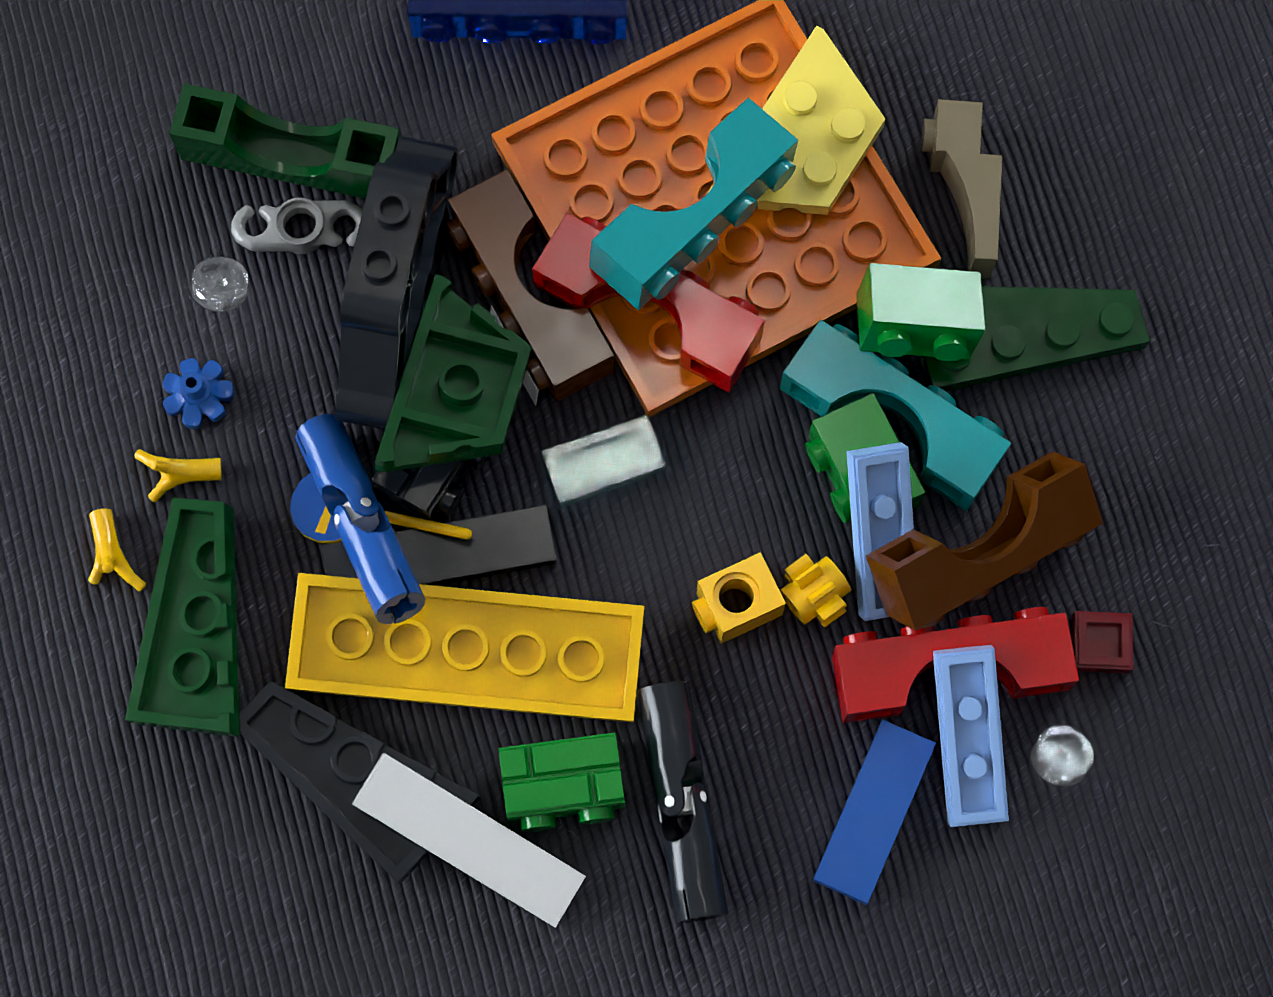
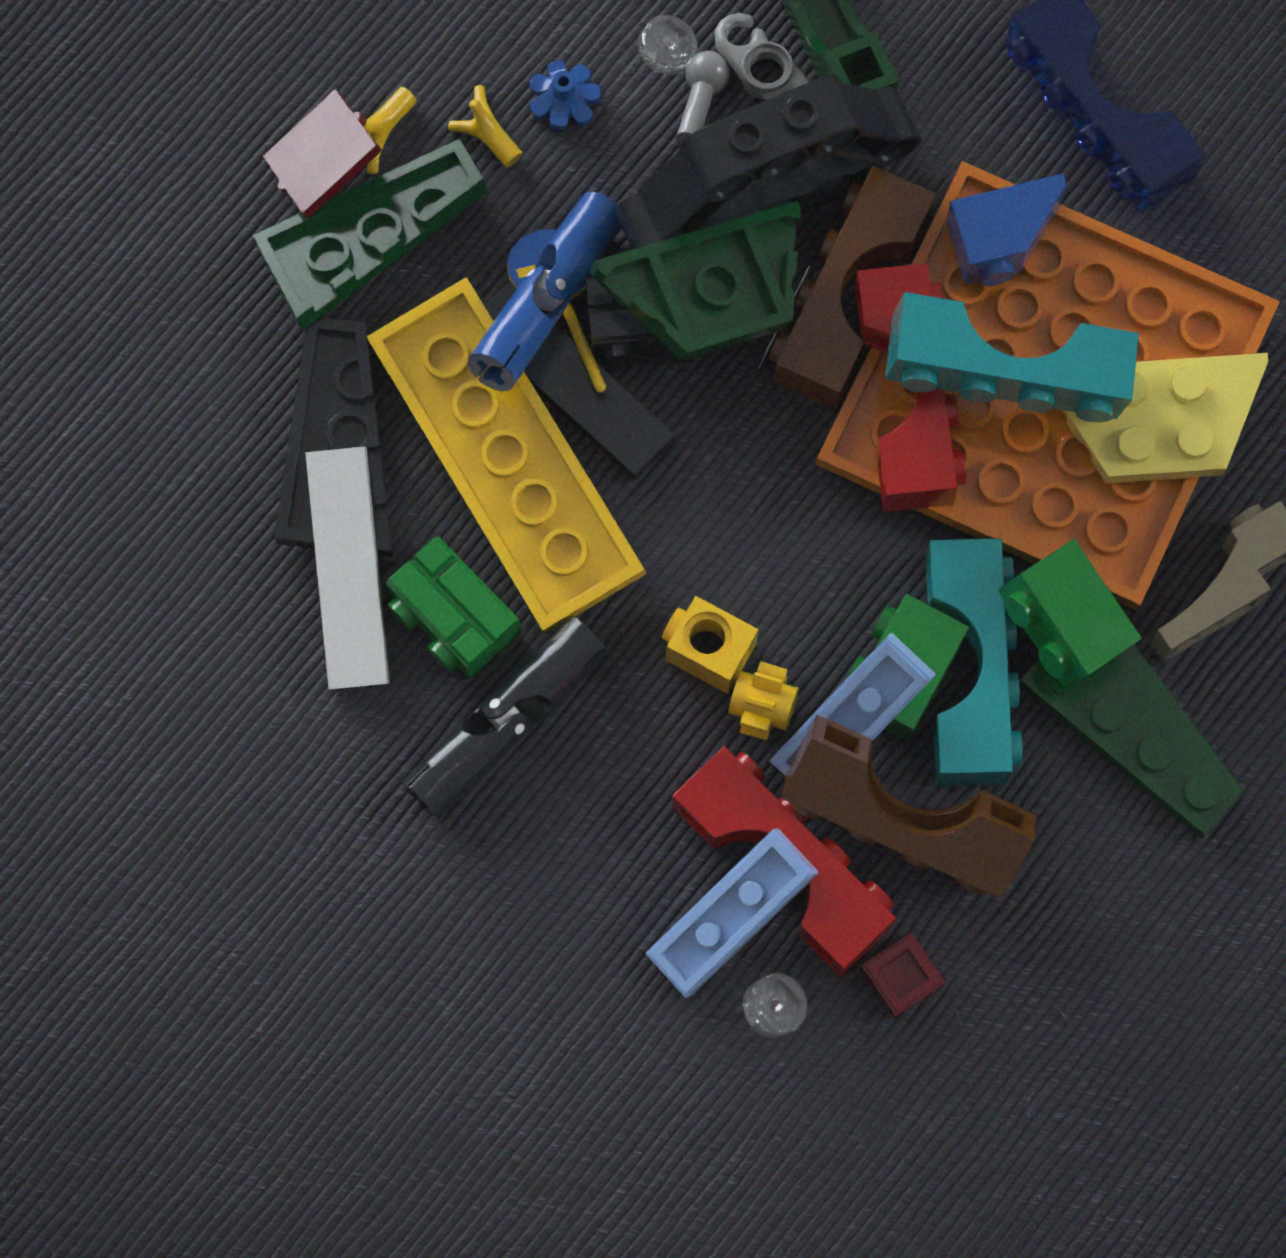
camera: 55 degrees right, 0 degrees up
clear light blue tile [541,415,666,508] -> none
blue tile [812,719,936,905] -> none
none -> piece [263,89,382,218]
none -> light grey bar [676,51,730,144]
none -> blue slope [946,173,1067,286]

